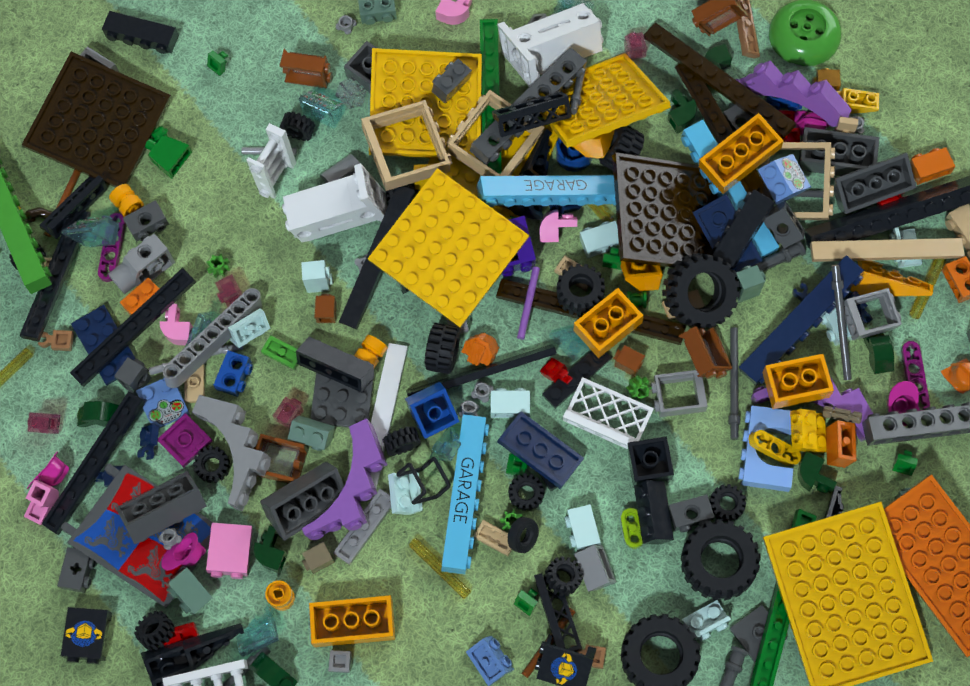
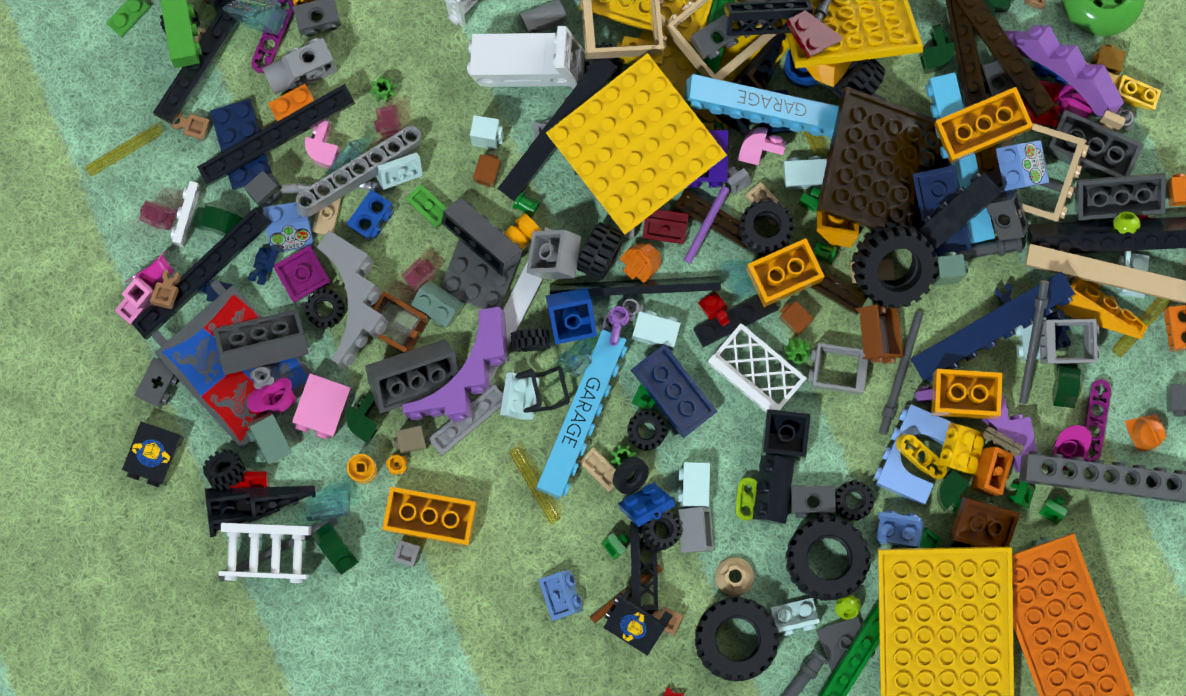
camera: 10 degrees right, 10 degrees up
none -> medium nougat plate [150,270,181,309]
none -> white plate [171,181,201,247]
none -> light orange plate [386,454,407,475]
none -> green bush [513,192,540,218]
none -> light grey brick [526,230,581,279]
none -> medium lavender plate [608,306,629,346]
none -> blue plate [618,482,675,527]
none -> dark red plate [642,209,689,244]
none -> tan piece [715,557,754,597]
none -> light grey tile [727,166,751,195]
none -> wing [786,10,843,59]
none -> lime plate [834,595,861,620]
none -> medium blue bracket [876,510,924,548]
none -> reddish brown plate [949,497,1020,547]
none -> green tile [1007,482,1035,509]
none -> lime plate [1113,212,1140,234]

